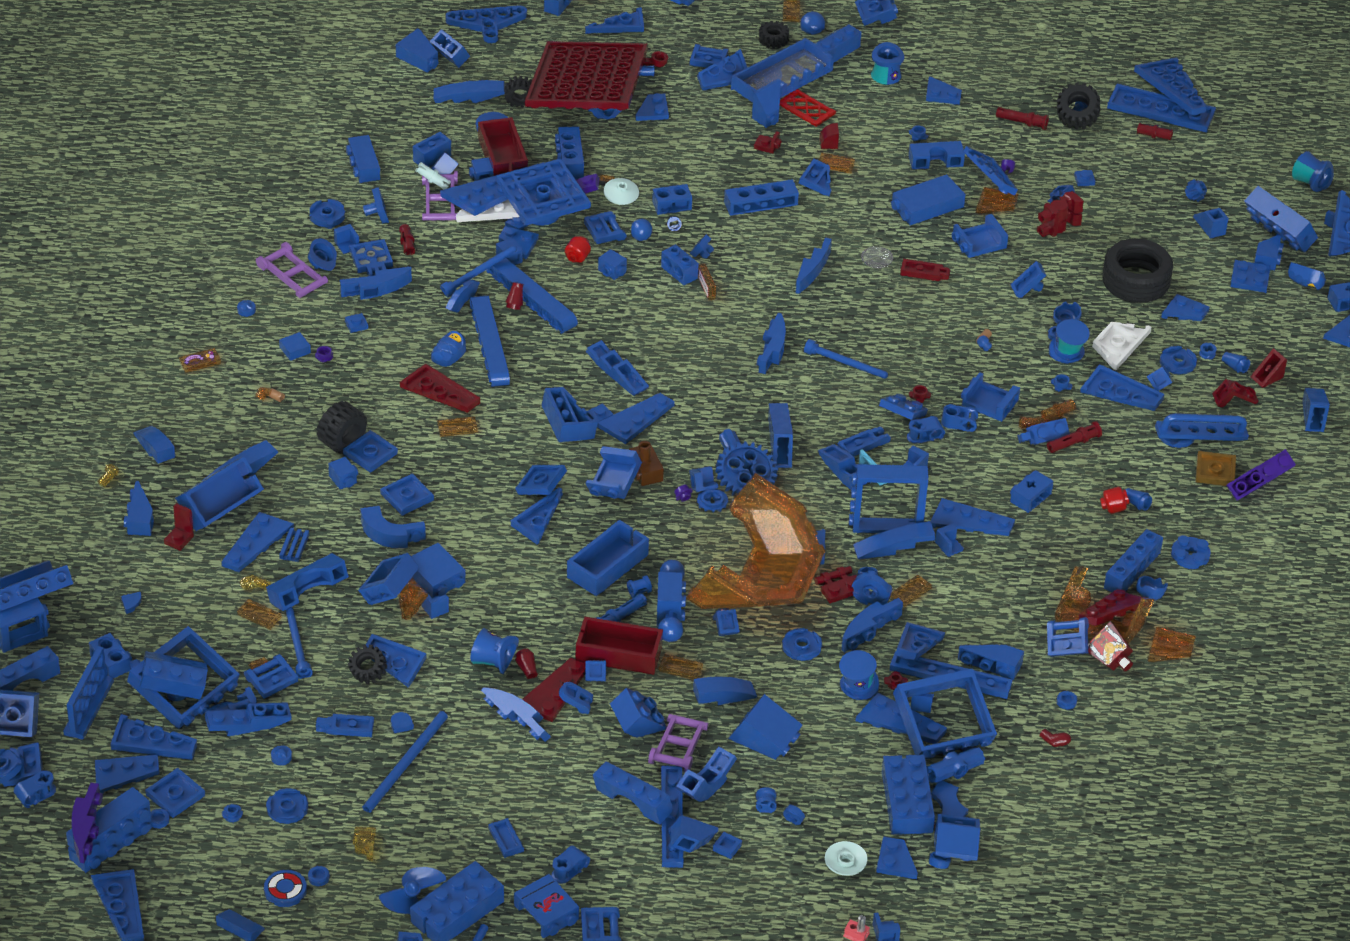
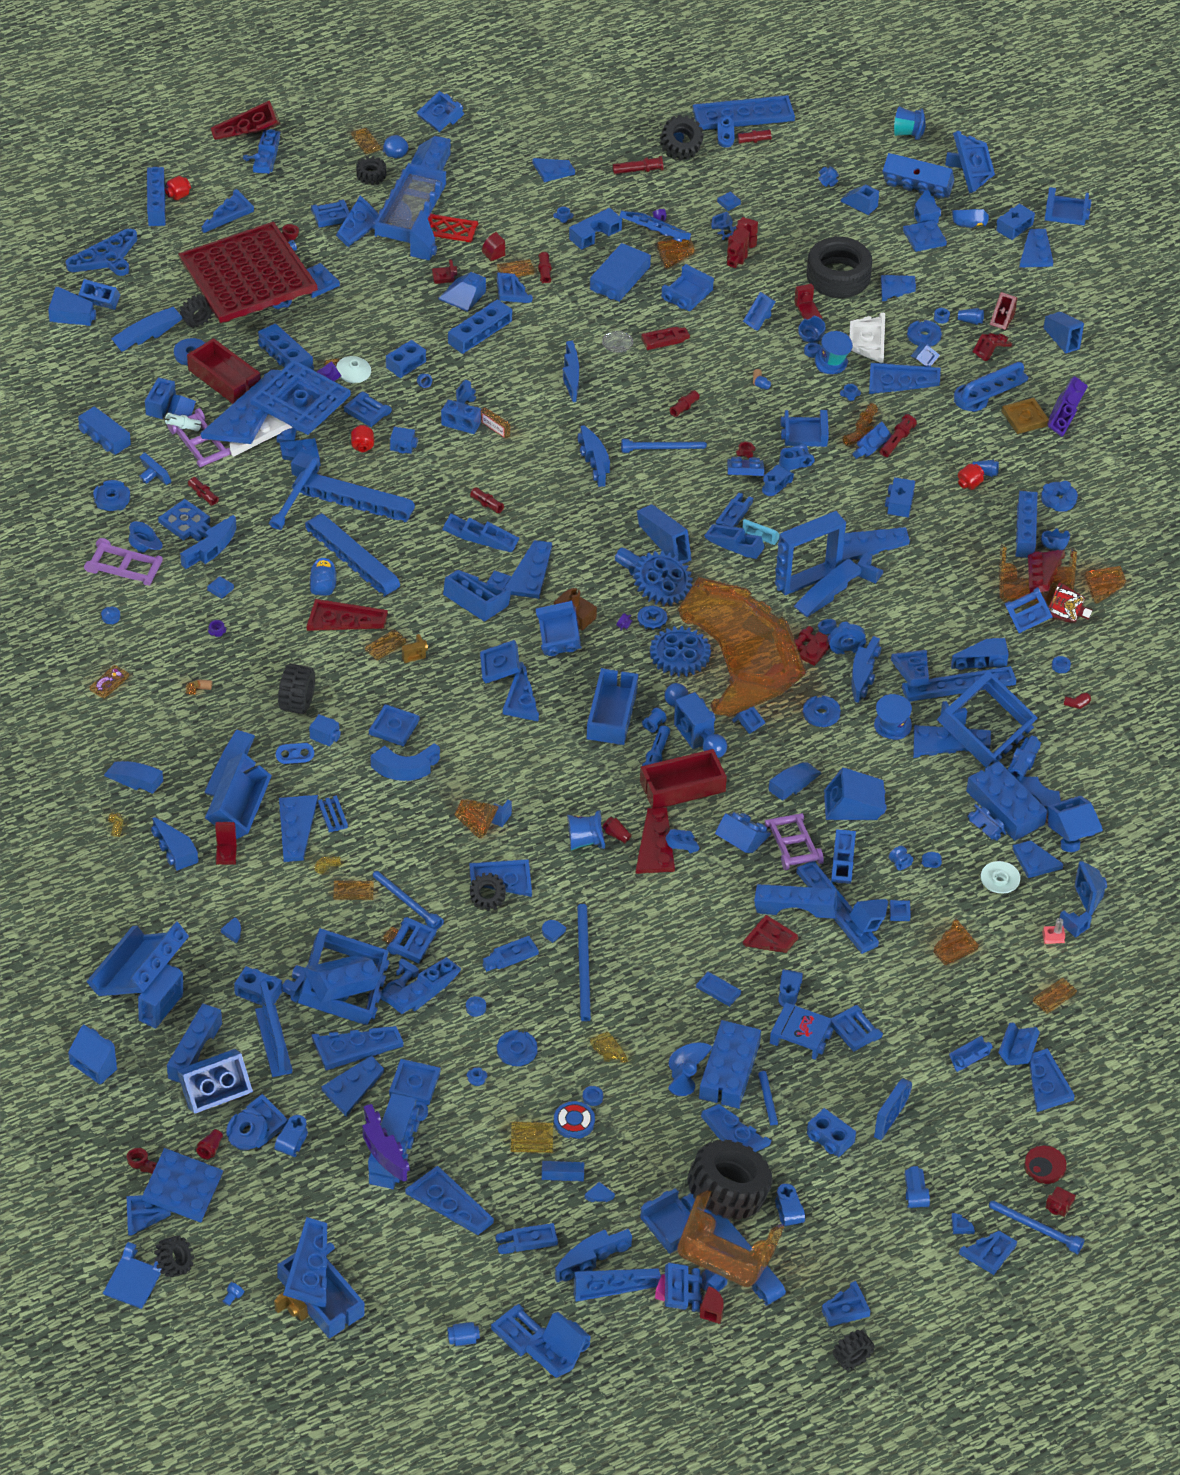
camera: 30 degrees left, 5 degrees up
blue arch [266,553,349,611] -> none
blue piece [279,332,311,361] -> none
blue panel [334,224,359,254] -> none
blue plate [343,430,398,473] -> none
blue window [358,553,419,605] -> none
blue brick [411,543,466,598] -> none
blue tile [446,280,480,313] -> none
blue brick [469,158,493,181] -> none
slope [481,687,551,742] -> none
dark red cone [505,282,524,310] -> none
blue tile [585,661,606,681] -> none
blue piece [631,219,653,241] -> none
clear orange tile [659,654,703,680] -> none
blue panel [689,466,718,492] -> none
blue hat [871,42,904,85] -> none
dark red plate [884,671,908,690] -> none
clear orange tile [891,574,932,608] -> none
blue panel [904,446,929,466] -> none
blue wing [1134,57,1207,115] -> none
none -> blue plate [276,743,314,764]
none -> pearl gold bracket [402,634,428,663]
none -> slope [439,272,486,312]
none -> dark red pin [470,487,504,514]
none -> clear yellow plate [511,1122,553,1153]
none -> dark red pin [538,252,552,283]
none -> blue gear [650,626,711,677]
none -> dark red pin [669,390,700,417]
none -> blue plate [717,116,735,147]
none -> dark red wing [743,915,798,953]
none -> dark red bracket [794,283,822,319]
none -> clear orange wing [933,919,979,966]
none -> blue hinge [968,804,1006,841]
none -> blue slope [1074,861,1107,915]

